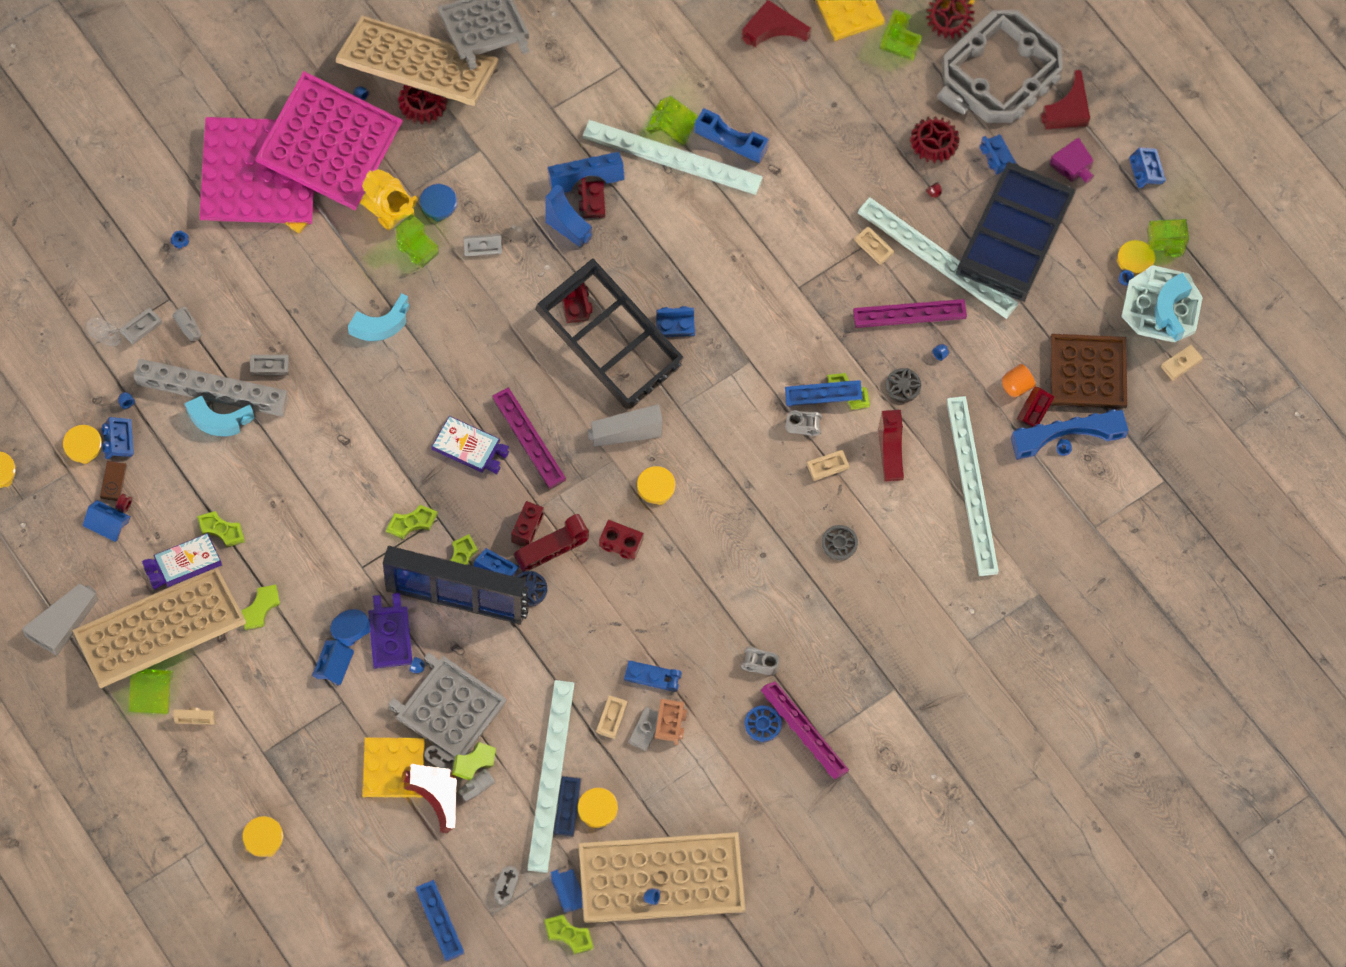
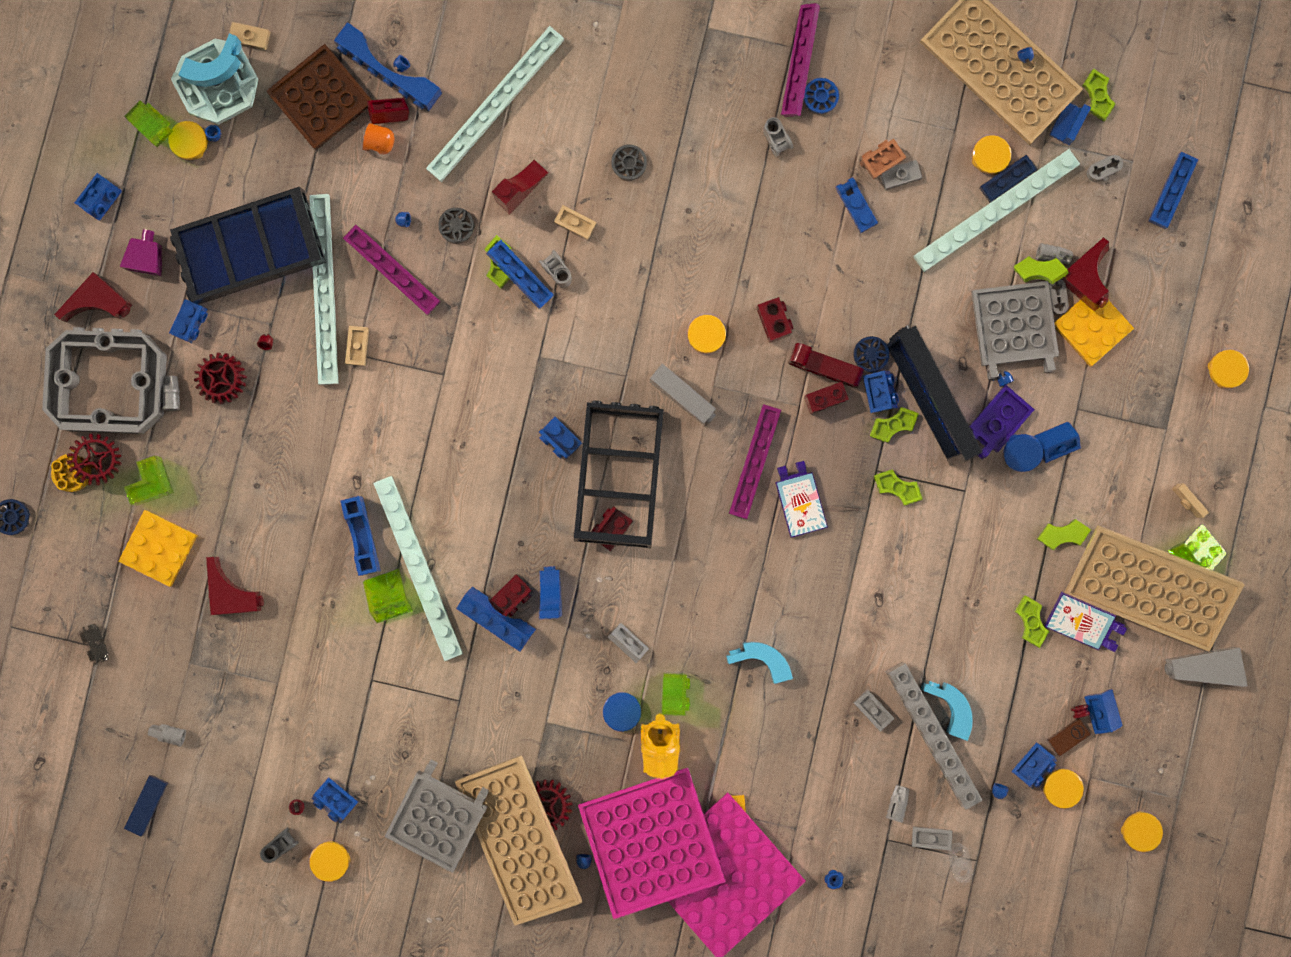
camera: 130 degrees left, 20 degrees up
tan plate [596,695,628,739] -> none

